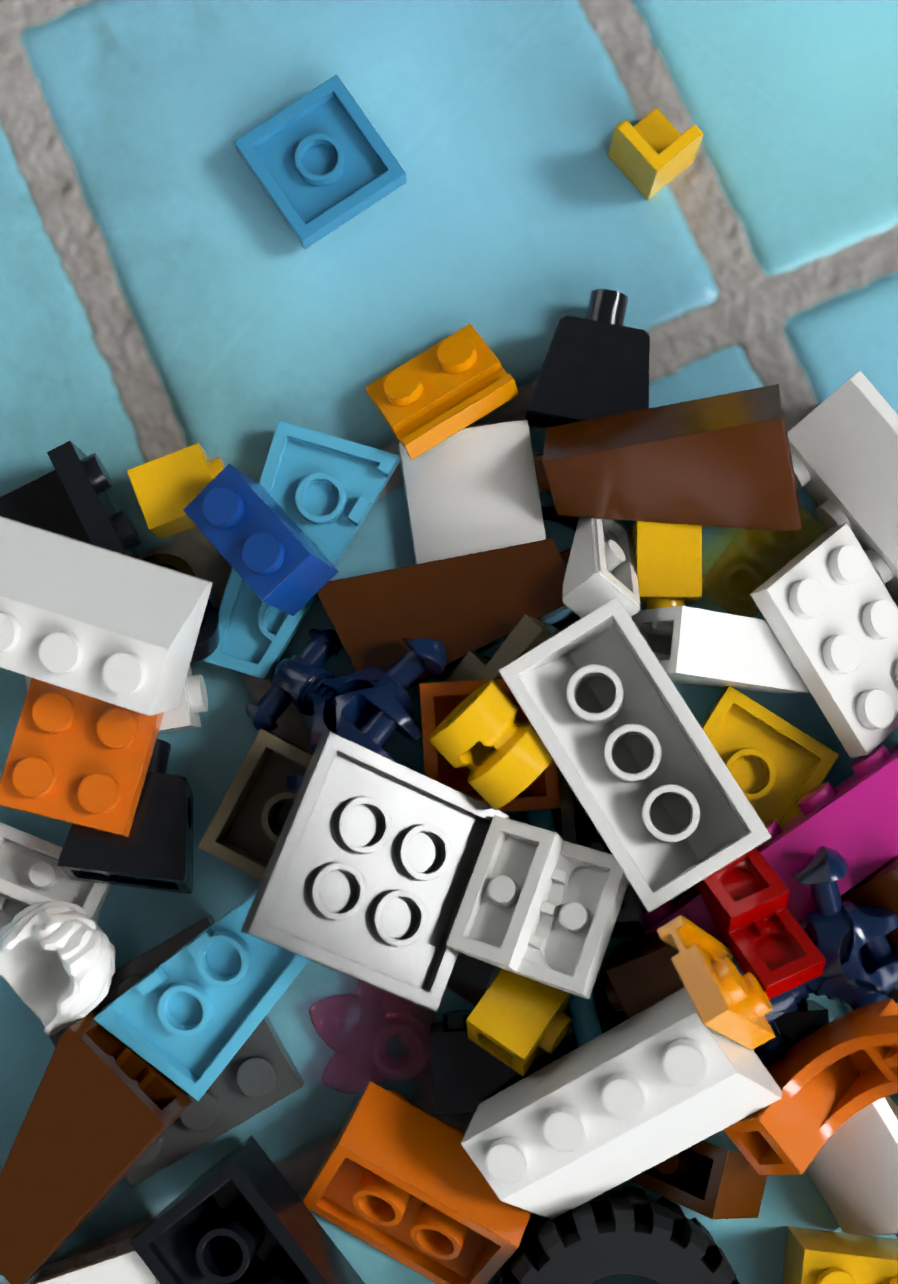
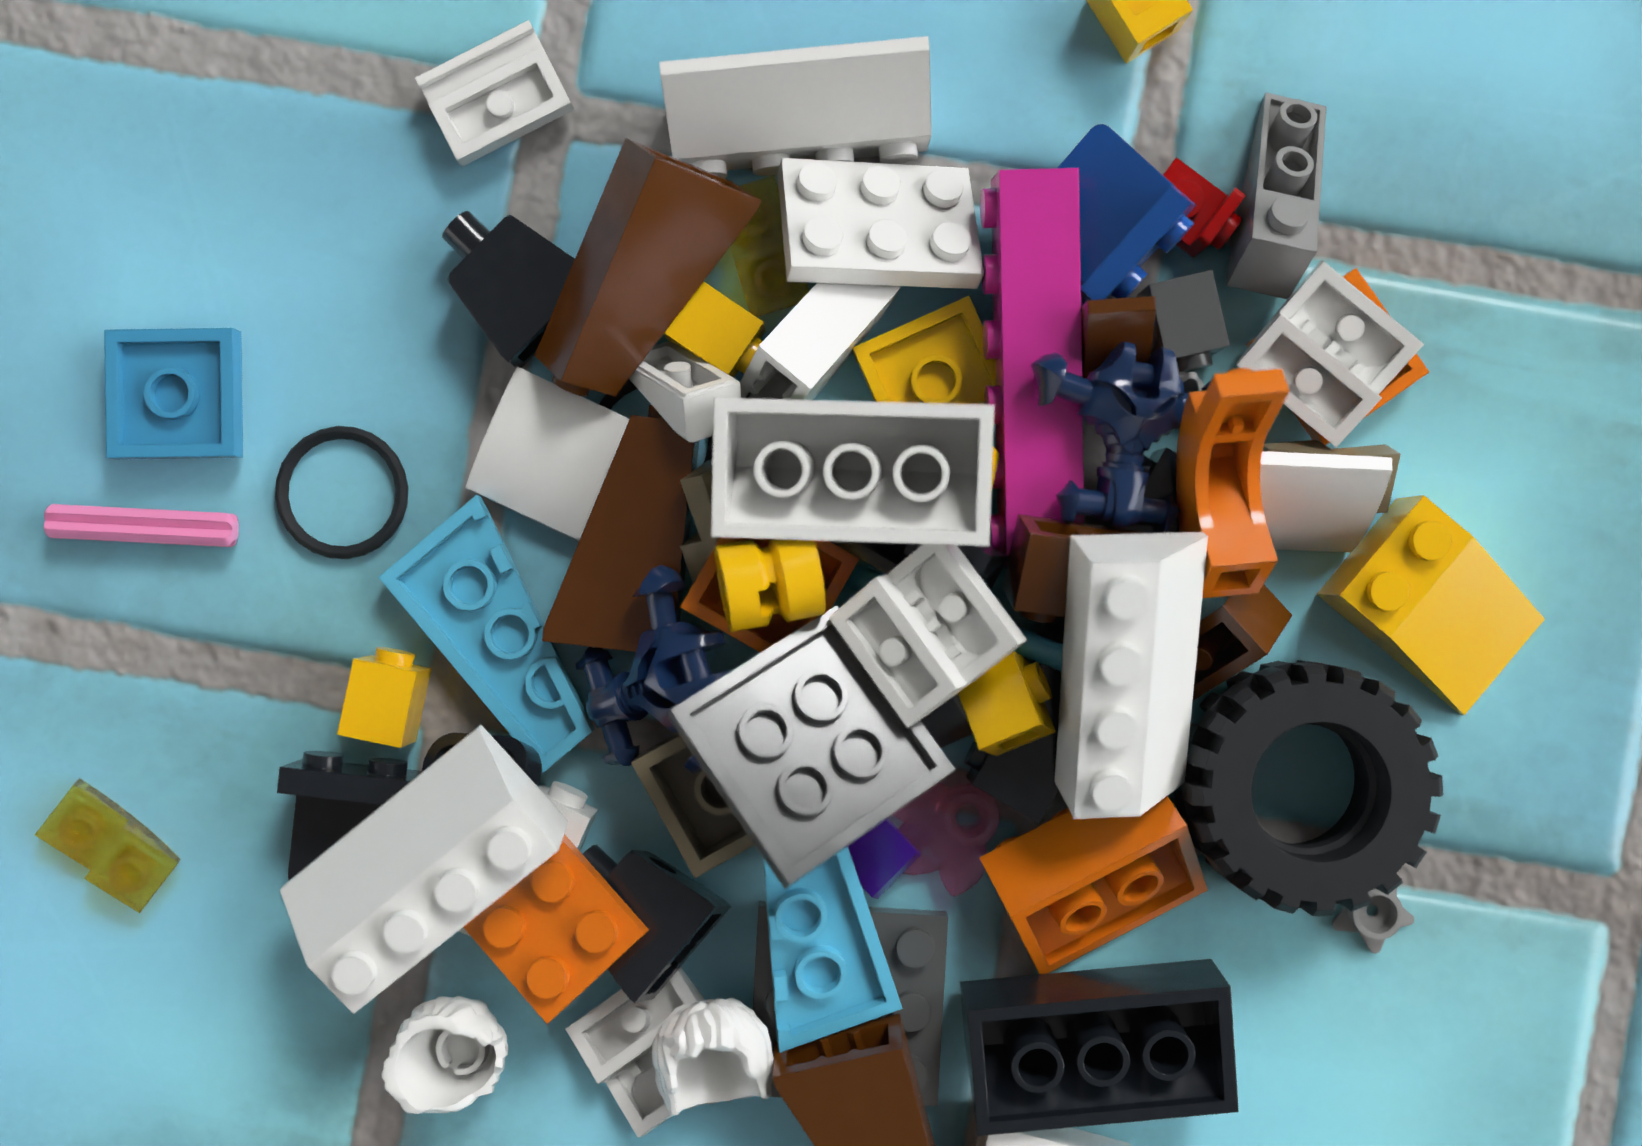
camera: 60 degrees left, 5 degrees up
blue brick [183,464,339,616] -> none
light orange plate [365,324,519,460] -> none
yellow panel [608,107,704,200] -> none
light orange plate [657,915,776,1050] -> none
red slope [697,847,826,999] -> none
none -> bright pink axle [43,504,239,547]
none -> black tyre [275,426,409,559]
none -> white plate [415,20,575,167]
none -> dark purple tile [848,818,922,899]

